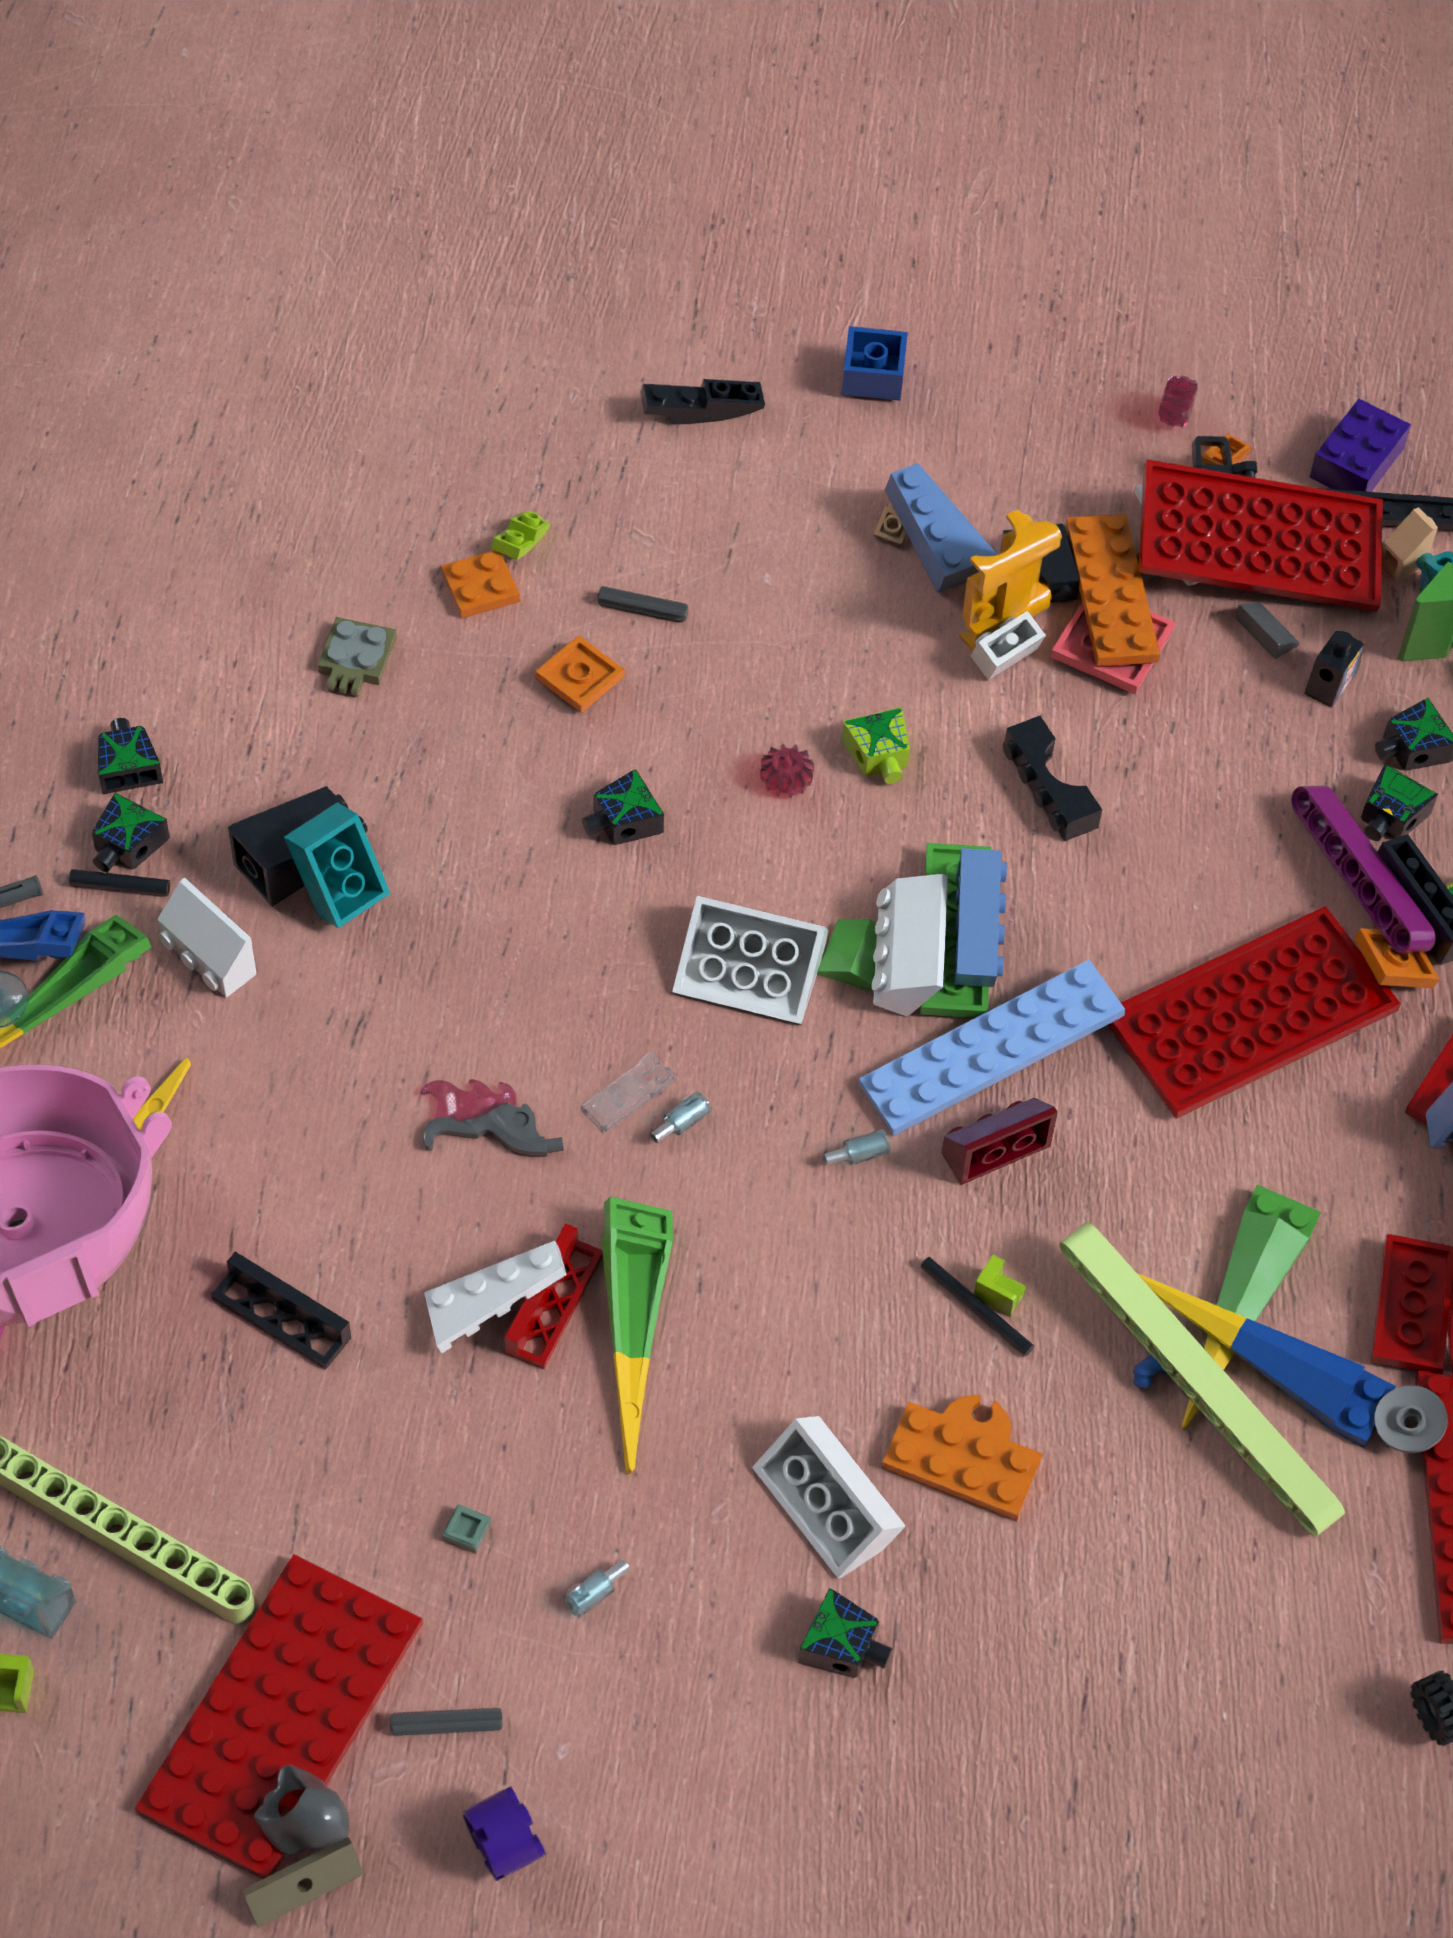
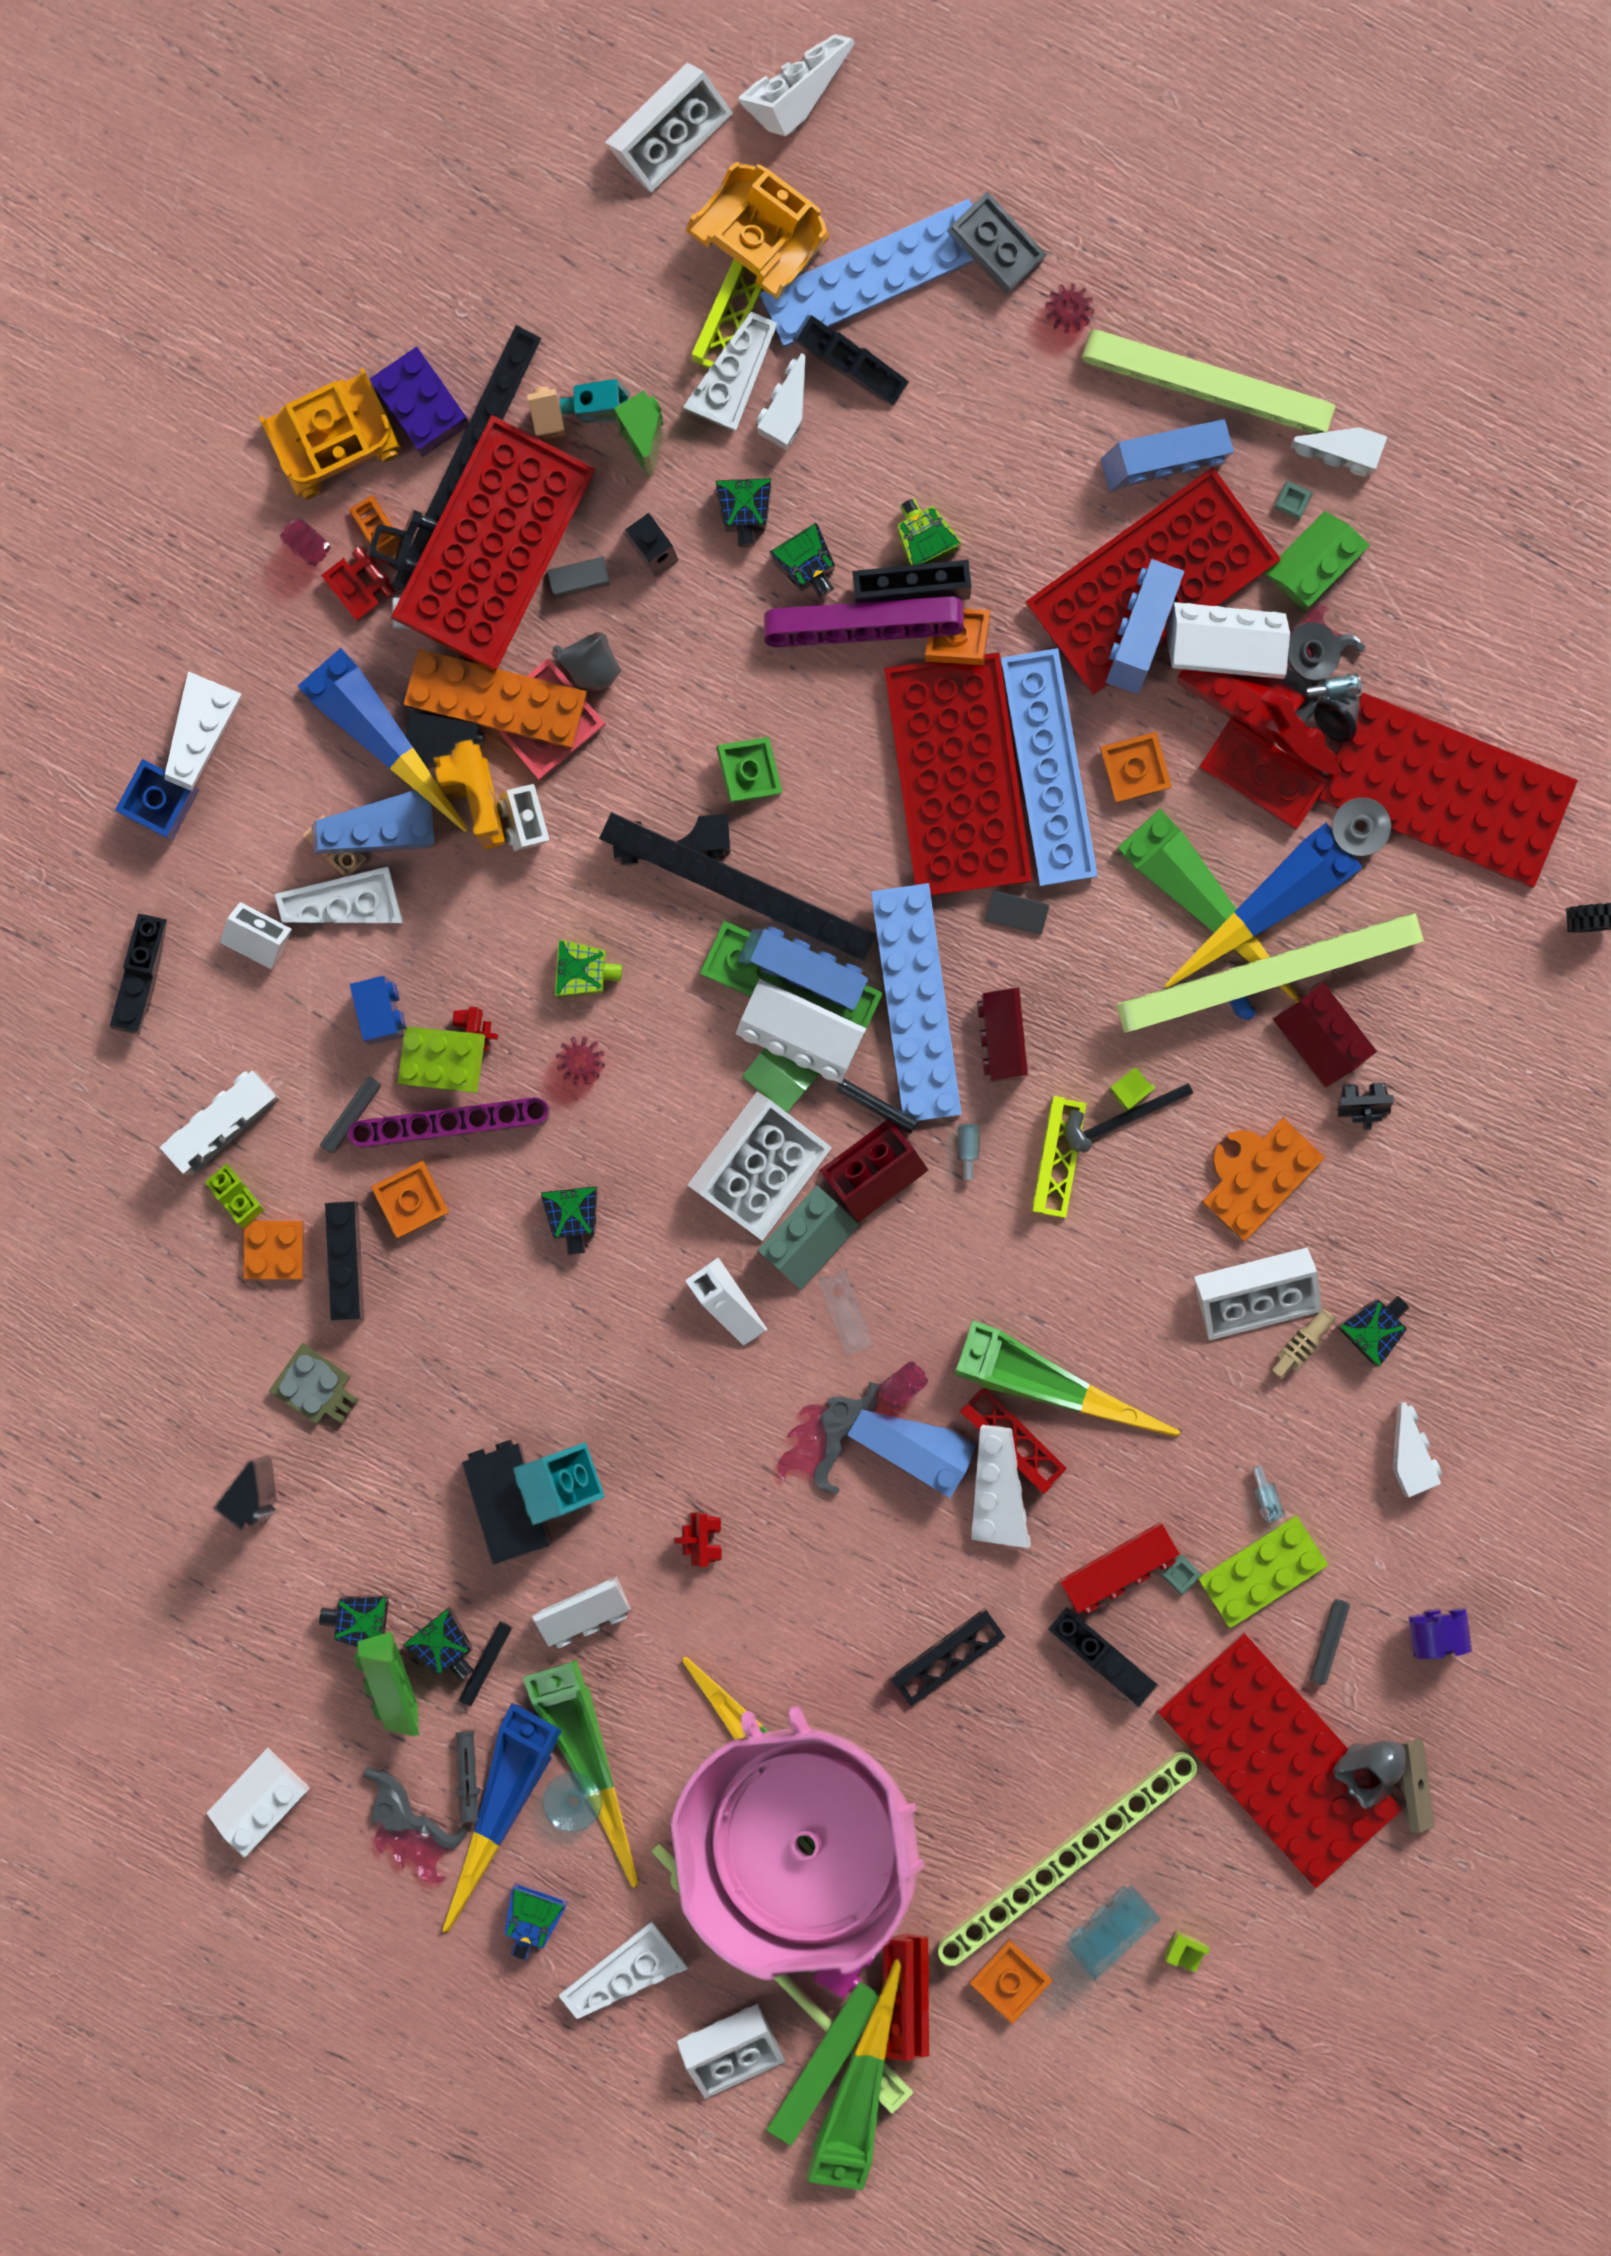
camera: 65 degrees left, 30 degrees up
clear light blue piece [650,1091,711,1143] -> none
none -> white wedge [160,1071,279,1176]
none -> white wing [165,671,241,791]
none -> black slope [213,1456,277,1530]
none -> white brick [220,902,292,969]
none -> light orange piece [259,368,401,500]
none -> white wing [275,866,403,923]
none -> blue plate [298,648,468,832]
none -> red plate [321,547,396,622]
none -> black brick [325,1201,364,1320]
none -> magenta beam [348,1097,550,1148]
none -> blue brick [350,975,407,1045]
none -> bright green slope [354,1631,420,1736]
none -> lime plate [397,1026,485,1093]
none -> red hips [452,1006,499,1051]
none -> dark grey piece [552,632,621,691]
none -> black plate [599,811,876,961]
none -> red hips [674,1512,722,1567]
none -> white slope [685,1258,768,1345]
none -> bright green slope [716,737,783,803]
none -> sand green slope [758,1185,860,1290]
none -> dark red slope [819,1120,929,1223]
none -> black piece [836,1078,918,1134]
none -> medium blue wedge [846,1409,976,1498]
none -> clear pink gear [878,1361,928,1408]
none -> dark grey slope [985,891,1050,935]
none -> light blue plate [1000,648,1098,887]
none -> neon yellow fence [1031,1096,1087,1218]
none -> black slope [1048,1607,1159,1708]
none -> red brick [1059,1522,1180,1614]
none -> dark grey arm [1064,1109,1092,1153]
none -> orange plate [1100,732,1172,804]
none -> lime plate [1198,1515,1328,1629]
none -> dark red slope [1272,982,1377,1088]
none -> tan hinge [1272,1309,1336,1380]
none -> black hips [1337,1083,1394,1131]
none -> white slope [1393,1401,1442,1497]

